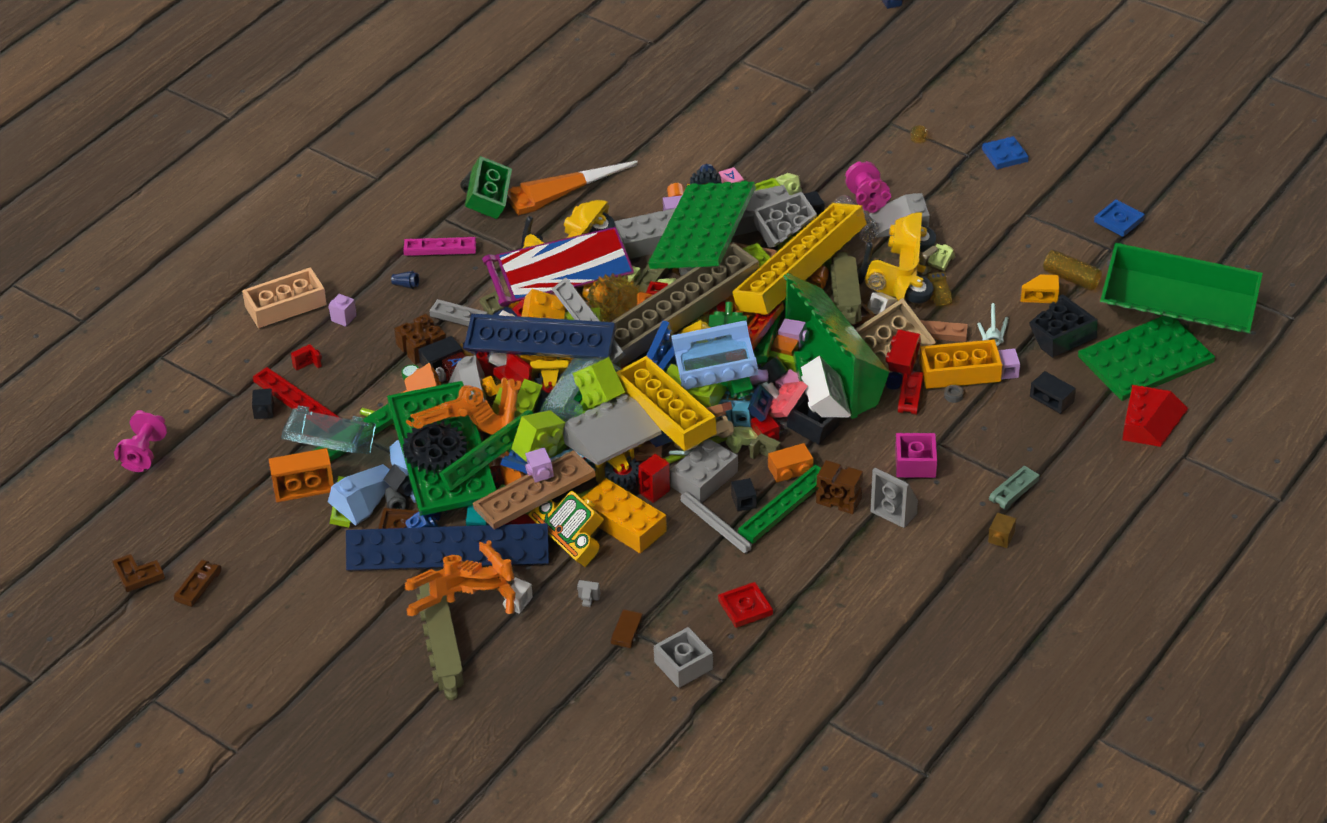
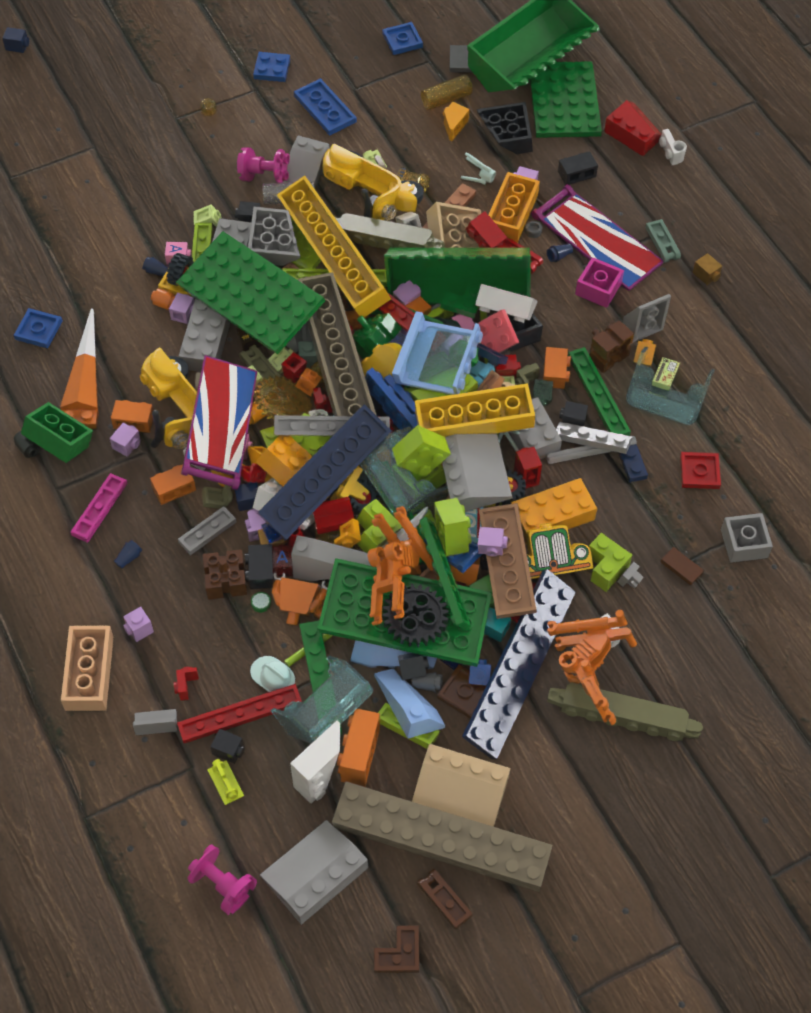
camera: 65 degrees left, 15 degrees up
none -> blue plate [14,308,63,348]
none -> lavender brick [110,423,141,457]
none -> orange brick [111,400,153,433]
none -> light grey panel [133,709,178,735]
none -> orange brick [150,464,196,505]
none -> neon yellow hinge [207,759,244,805]
none -> light aqua piece [250,656,295,692]
none -> light grey slope [260,820,368,925]
none -> white wedge [290,721,340,804]
none -> blue plate [294,78,357,136]
none -> dark tan brick [332,782,553,892]
none -> tan slope [412,744,510,827]
none -> flag [531,184,663,291]
none -> clear green bracket [532,379,553,406]
none -> dark blue cone [546,243,573,262]
none -> light grey plate [556,422,632,454]
none -> lime brick [589,533,632,592]
none -> dark blue plate [618,444,648,483]
none -> clear light blue windscreen [626,347,715,425]
none -> light orange bracket [633,339,656,366]
none -> yellowish green tile [652,357,680,391]
none -> white plate [659,129,687,165]

